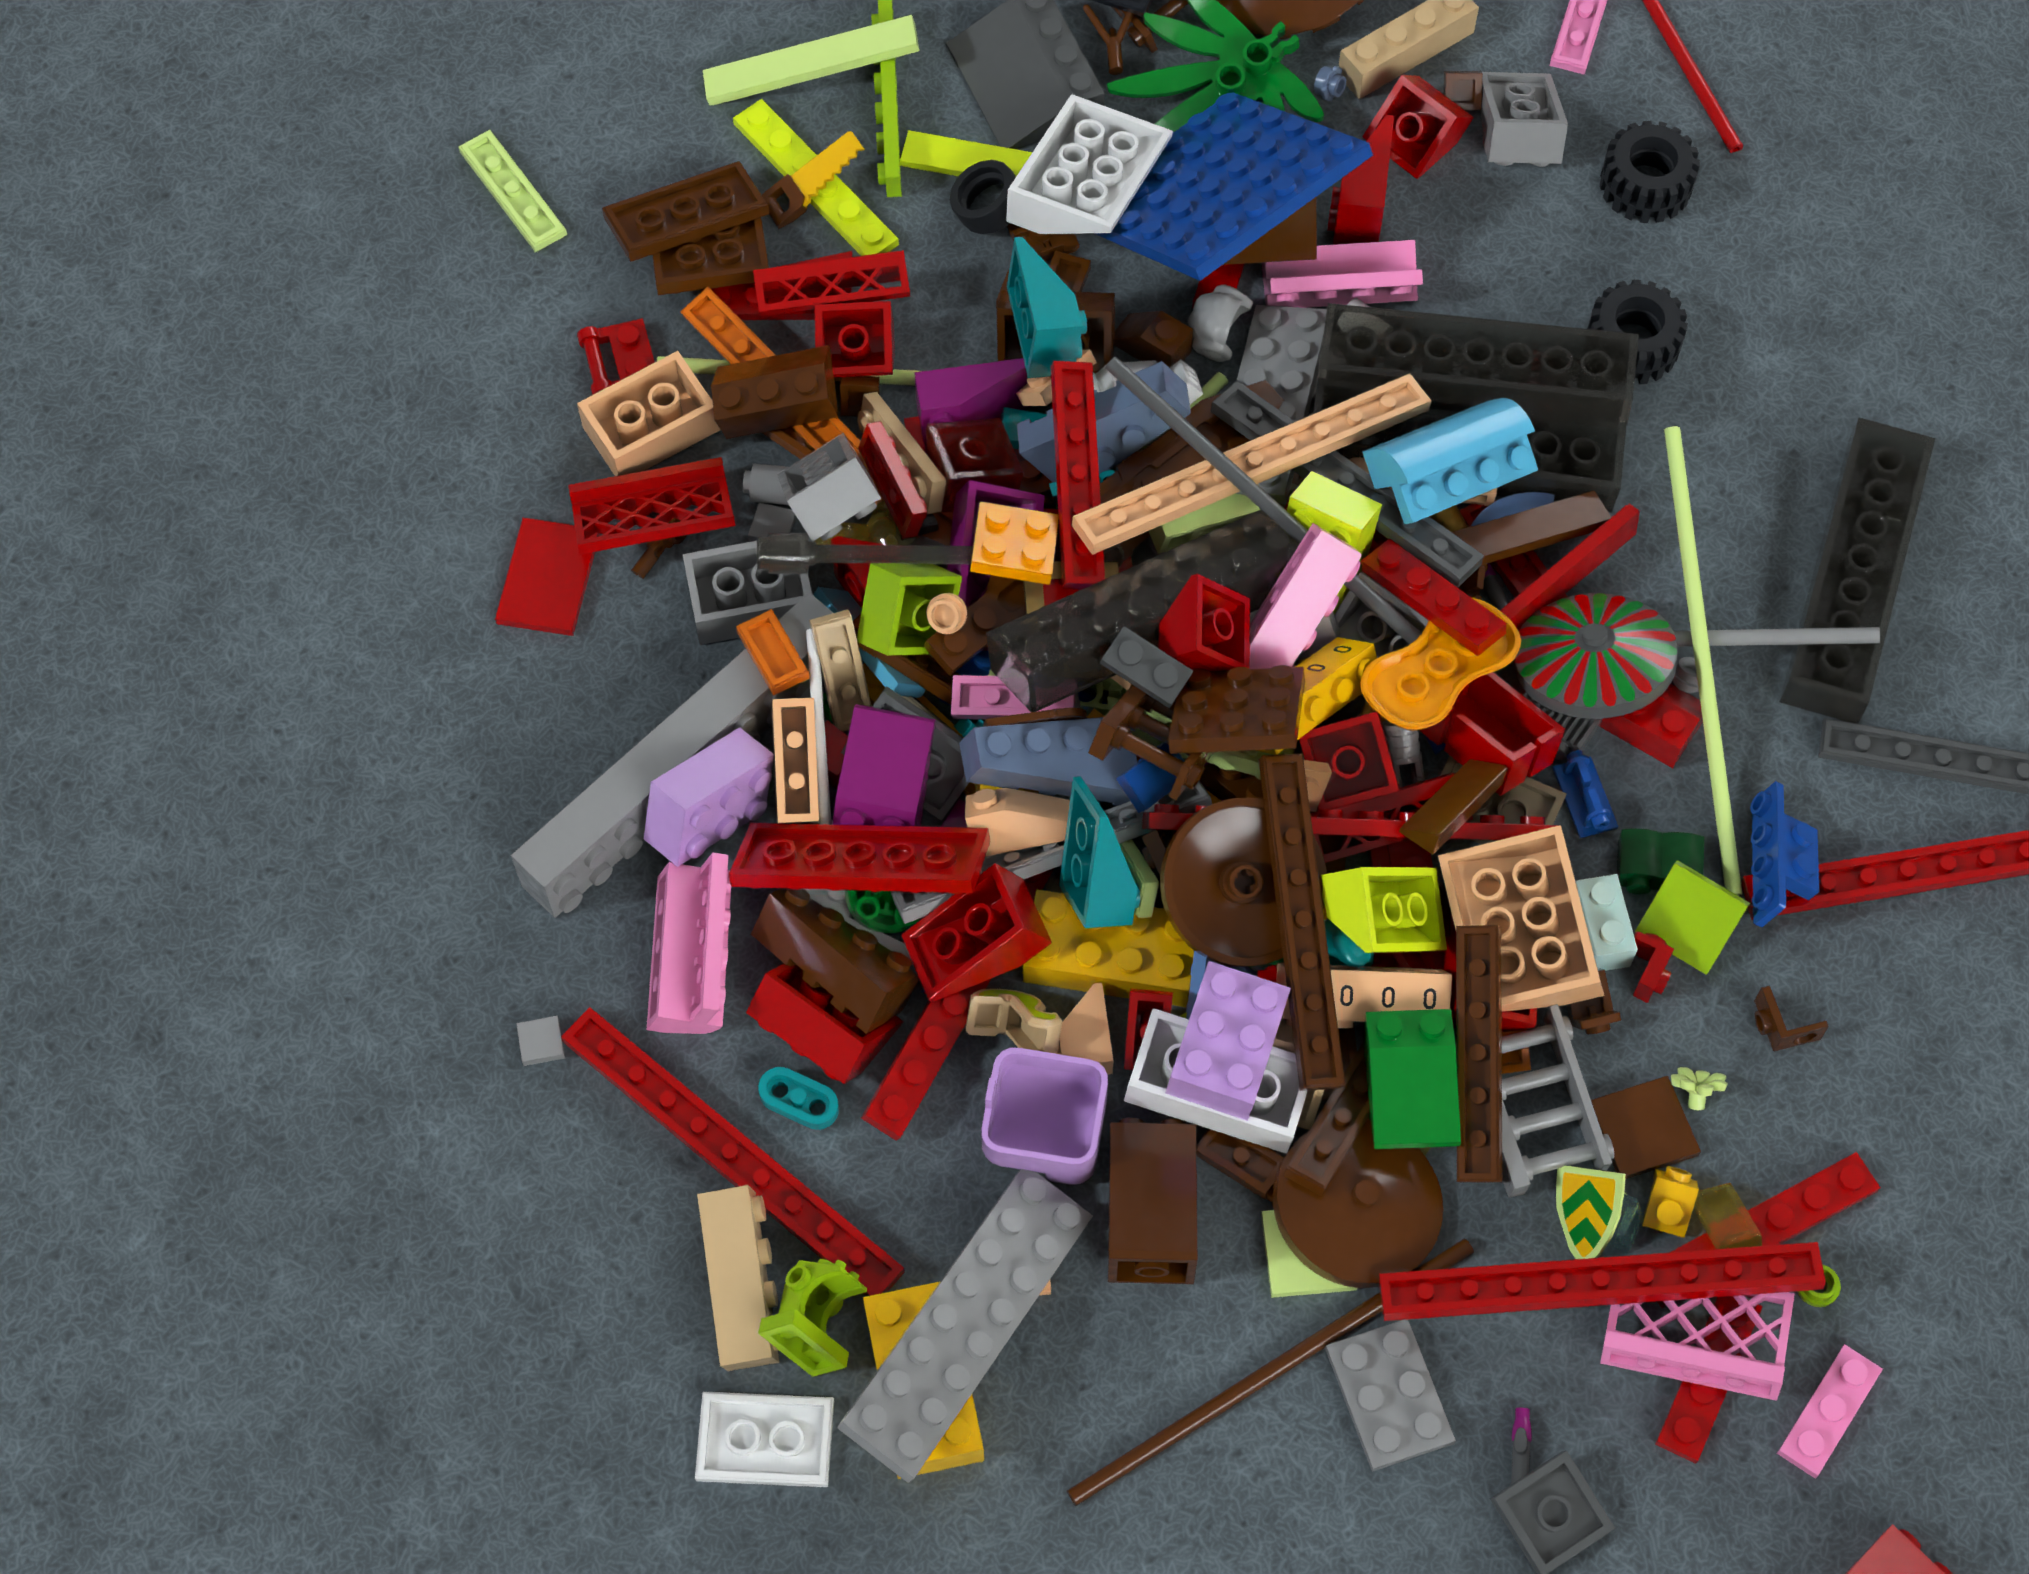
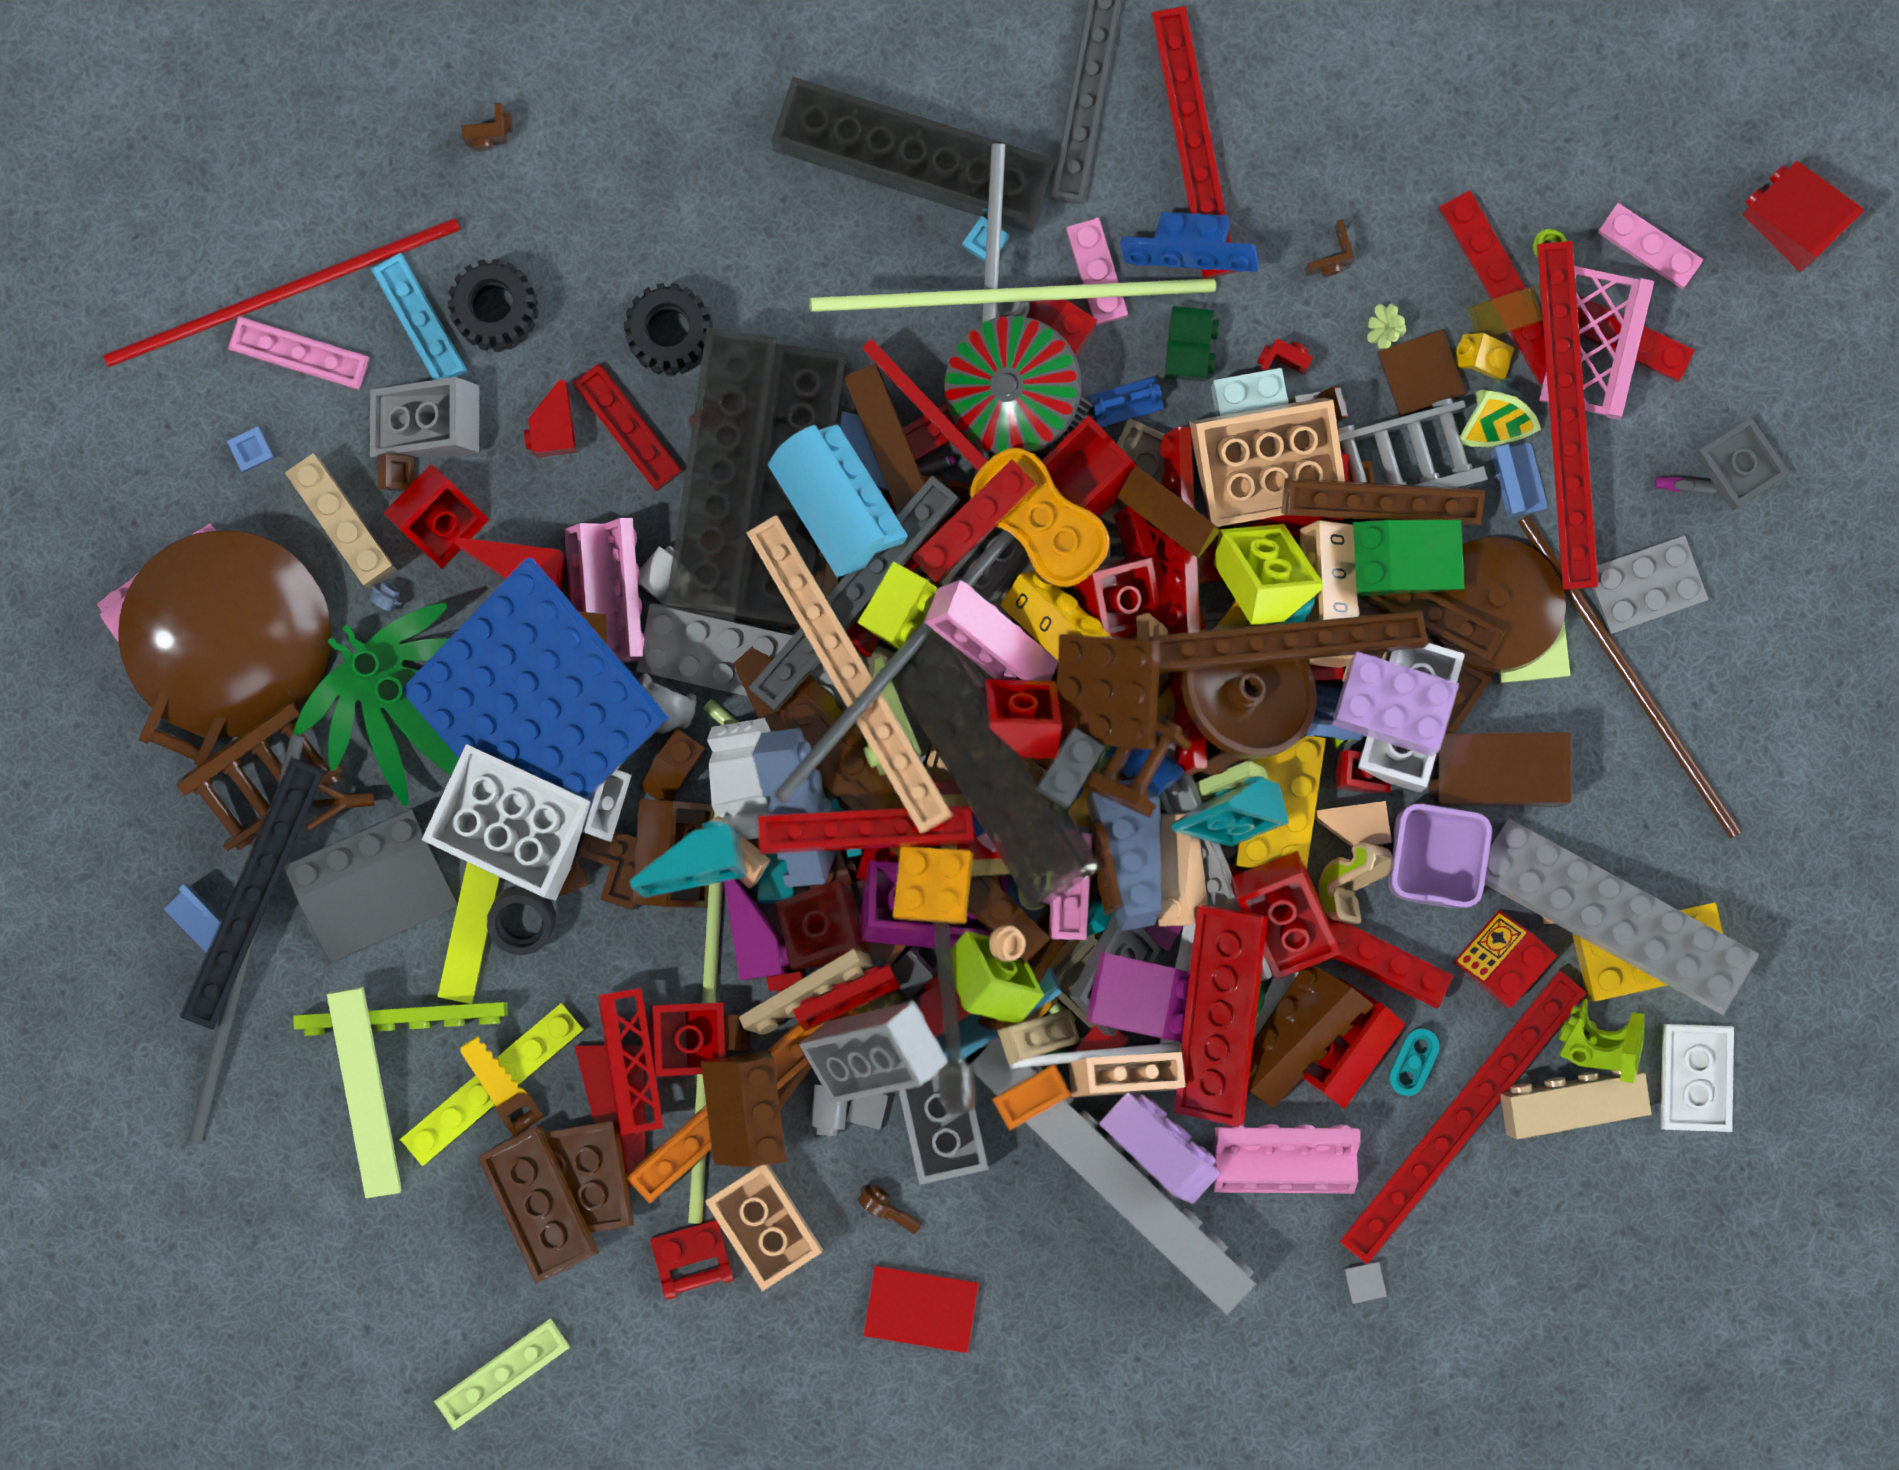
camera: 90 degrees left, 20 degrees up
red fence [568,457,736,555] -> none
lime tile [1635,860,1750,975] -> none
none -> medium azure tile [371,253,468,380]
none -> reddish brown bracket [462,102,513,151]
none -> red slope [524,380,577,458]
none -> red tile [572,363,683,492]
none -> white slope [582,770,632,842]
none -> medium azure plate [962,216,1010,262]
none -> bright pink plate [1066,218,1128,326]
none -> red slope [1453,910,1557,1009]
none -> medium blue panel [1491,443,1547,518]

